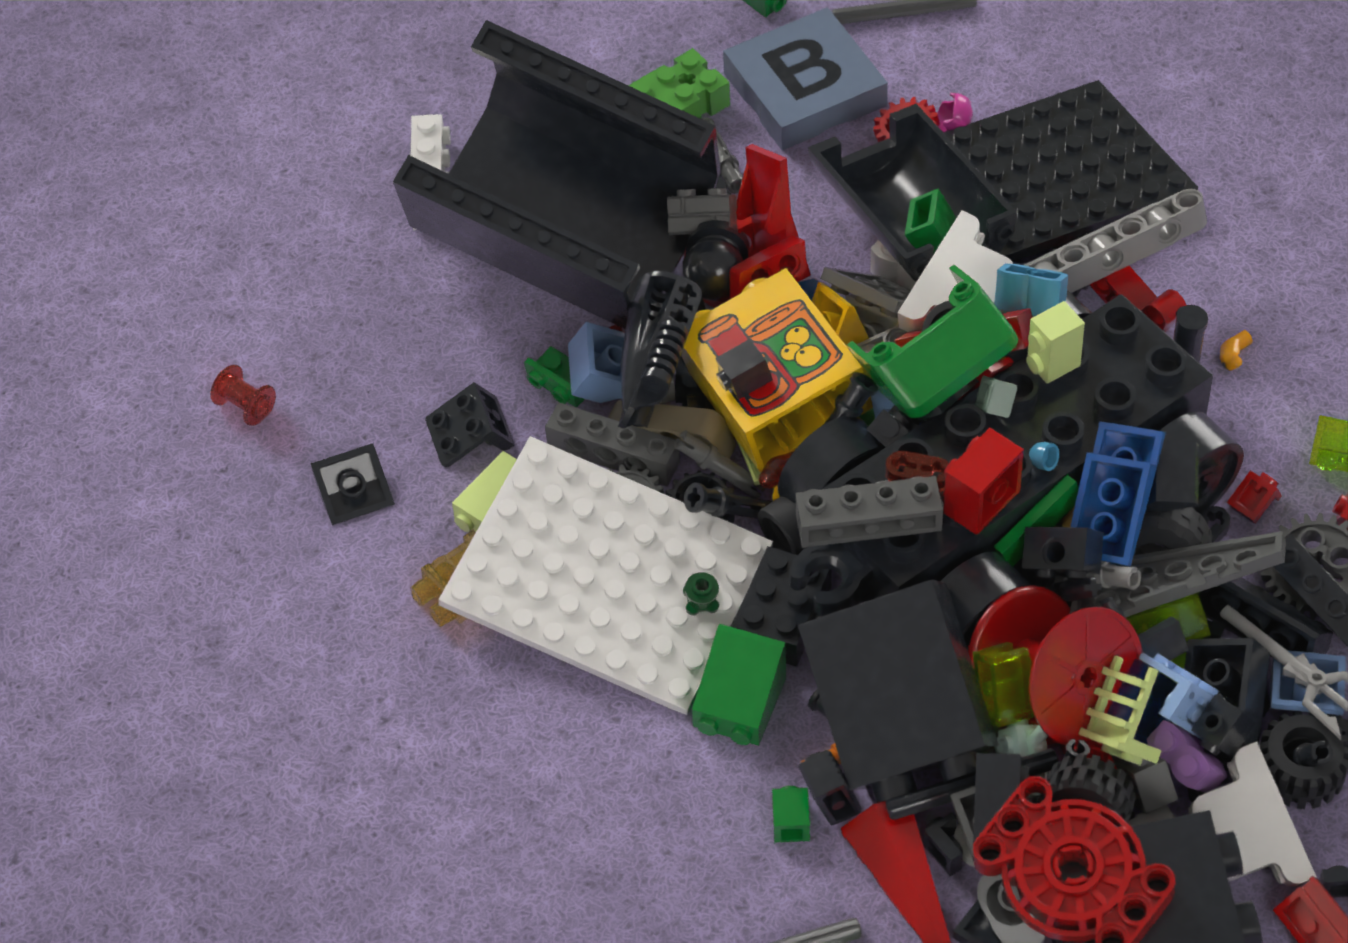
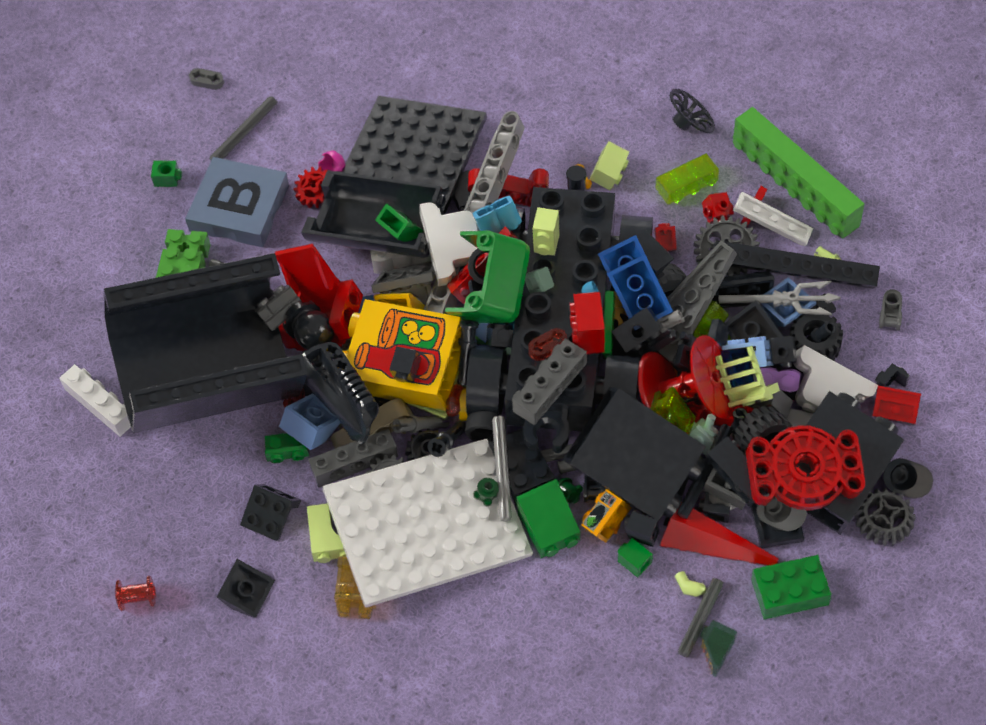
camera: 45 degrees left, 5 degrees up
none -> light grey axle [492,416,512,521]
none -> dark green brick [558,477,583,505]
none -> light orange slope [581,489,632,543]
none -> yellowish green brick [589,141,629,190]
none -> yellowish green arm [675,571,706,596]

